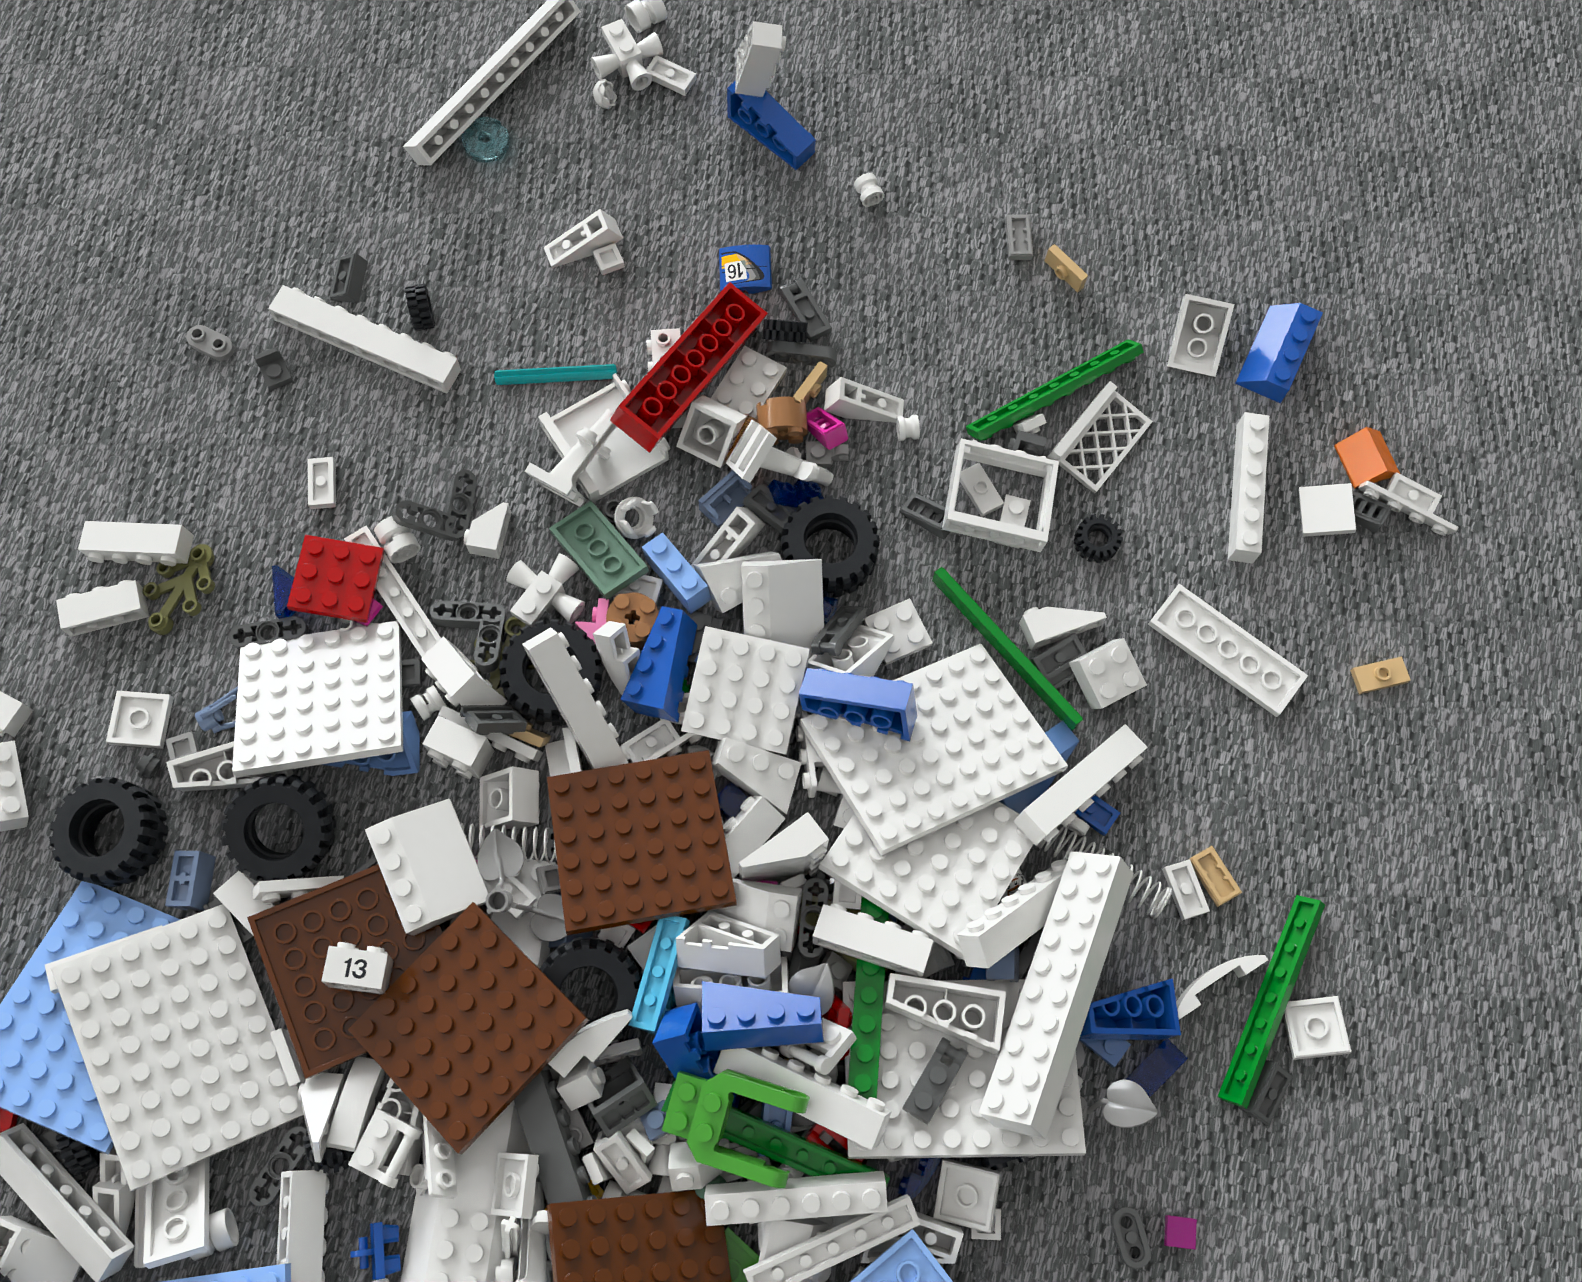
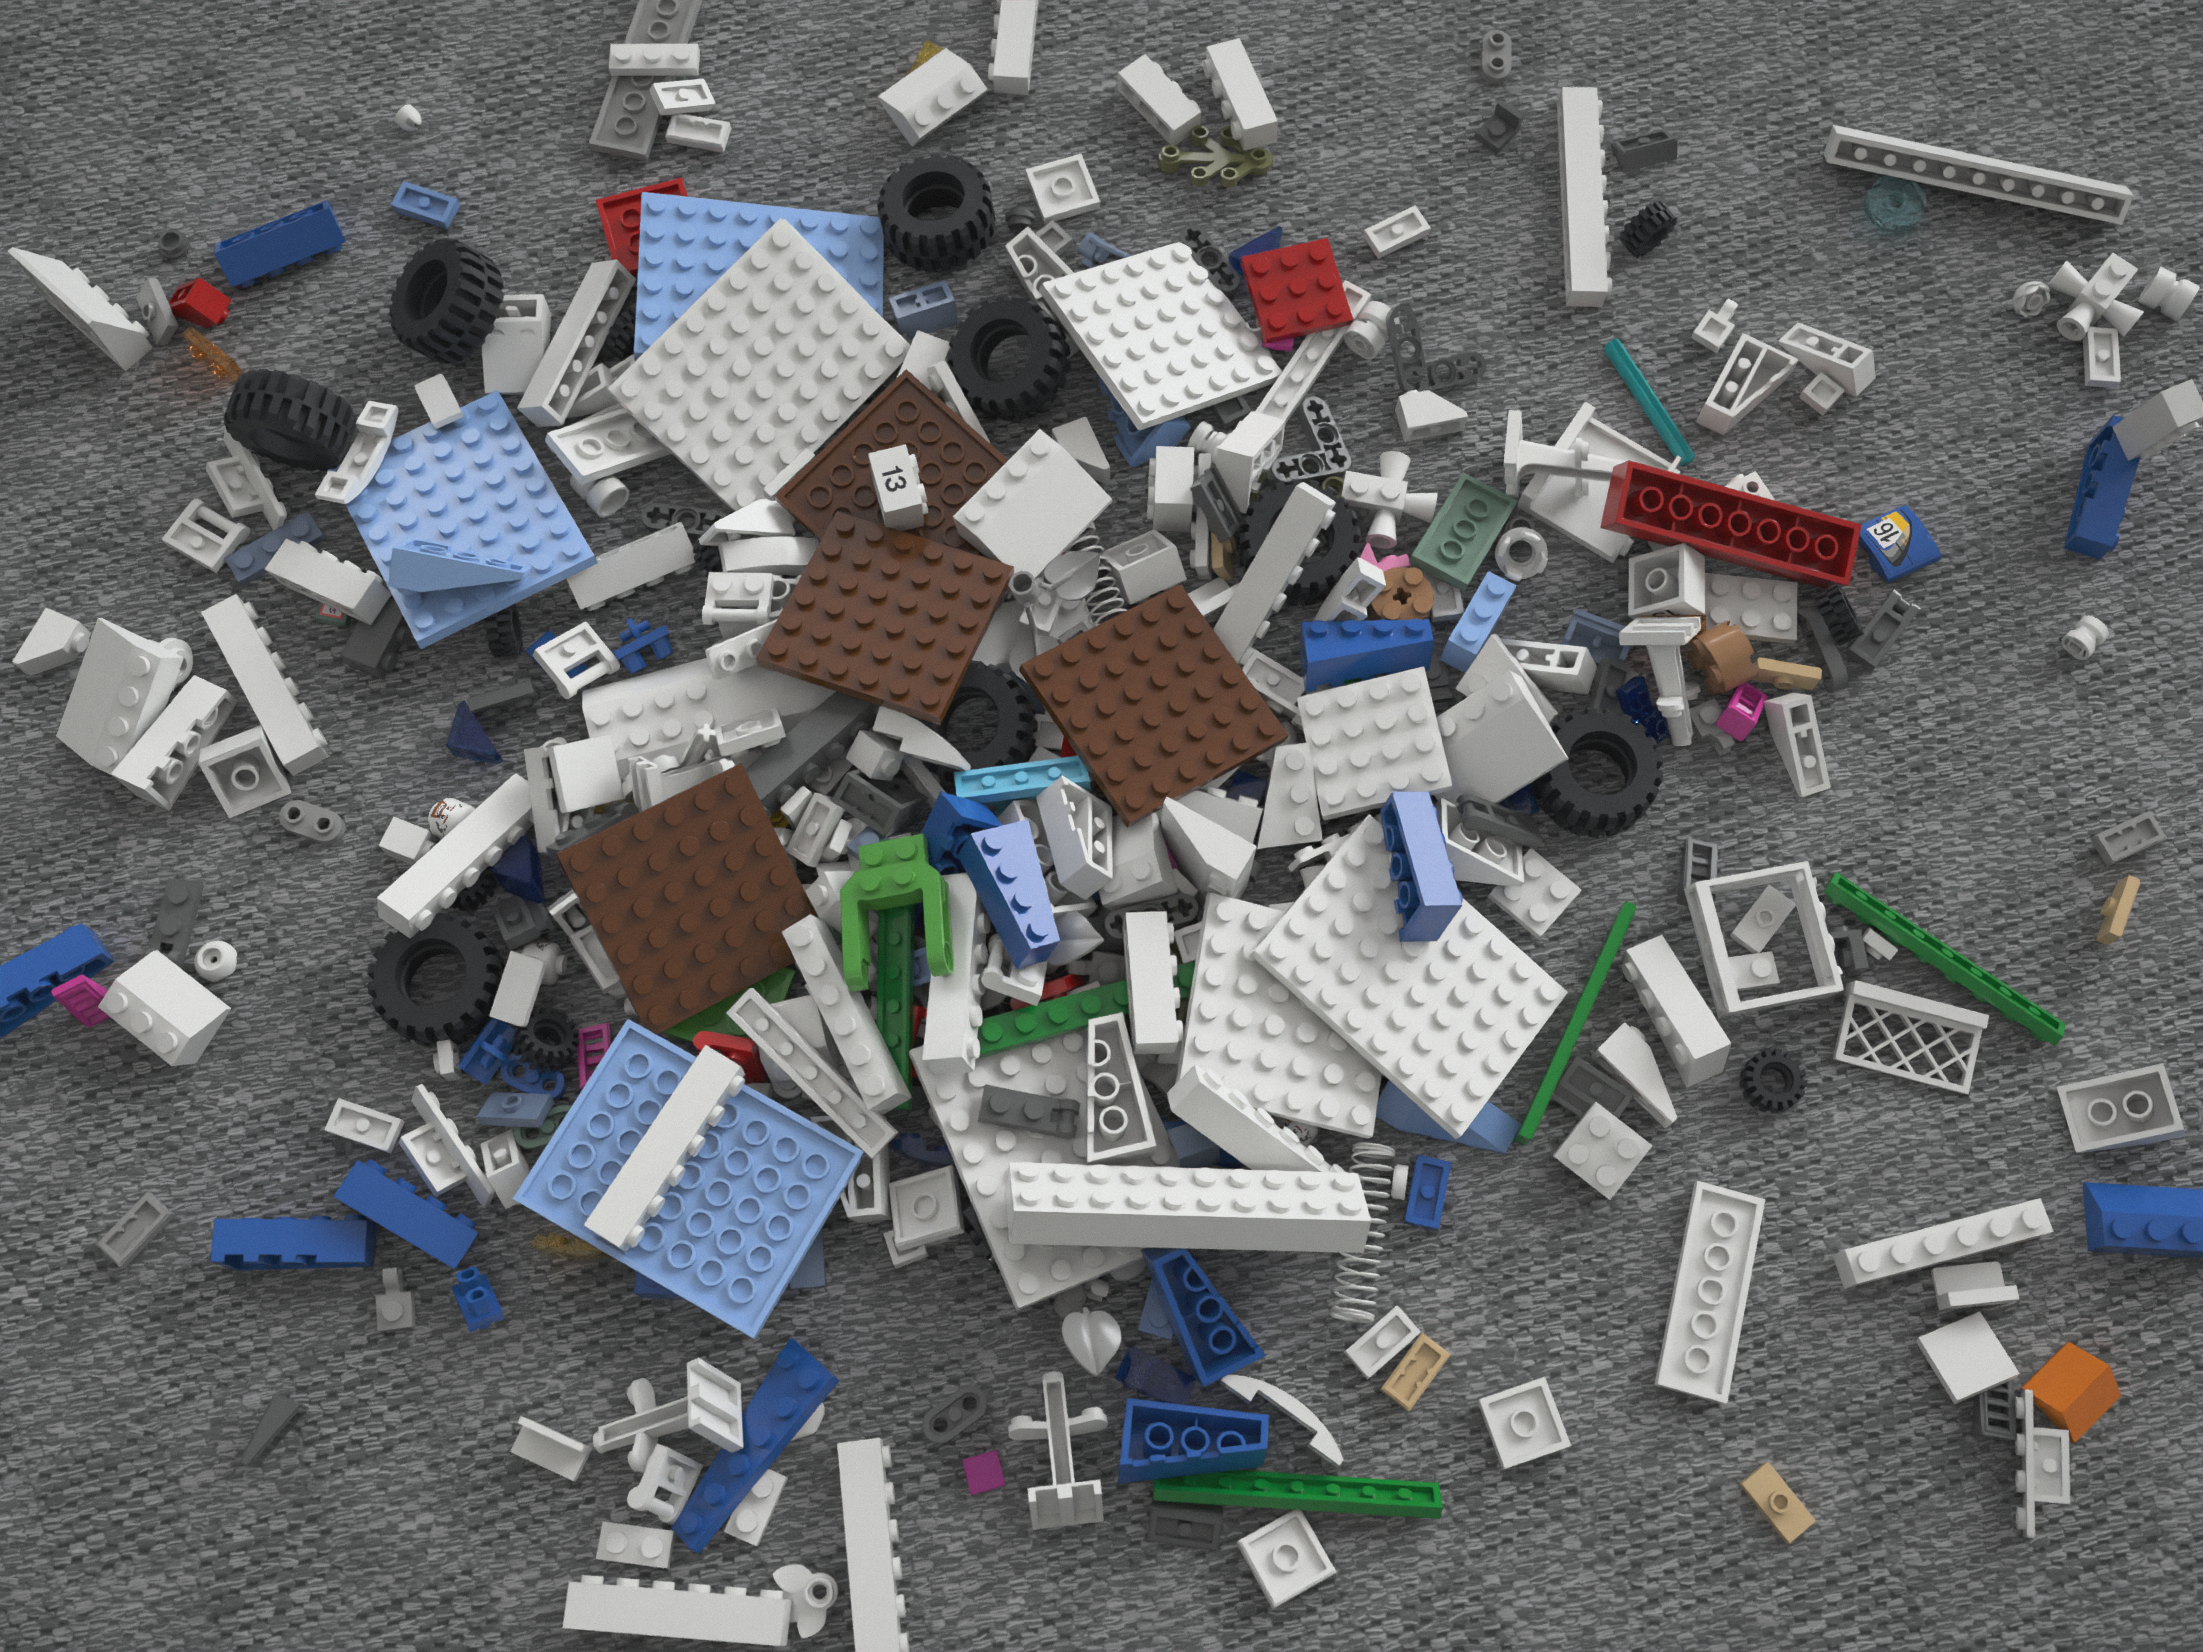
camera: 70 degrees right, 0 degrees up
white wheel [896,415,920,441] -> none
white brick [1013,724,1148,846] -> none
none -> white piece [1008,1372,1108,1530]
none -> white slope [1052,416,1110,483]
none -> blue wedge [1117,1398,1269,1484]
none -> white plate [1477,1377,1571,1470]
none -> white wedge [1622,935,1732,1087]
none -> white plate [1691,299,1739,353]
none -> white wedge [1696,333,1799,435]
none -> white panel [1931,1261,2019,1310]

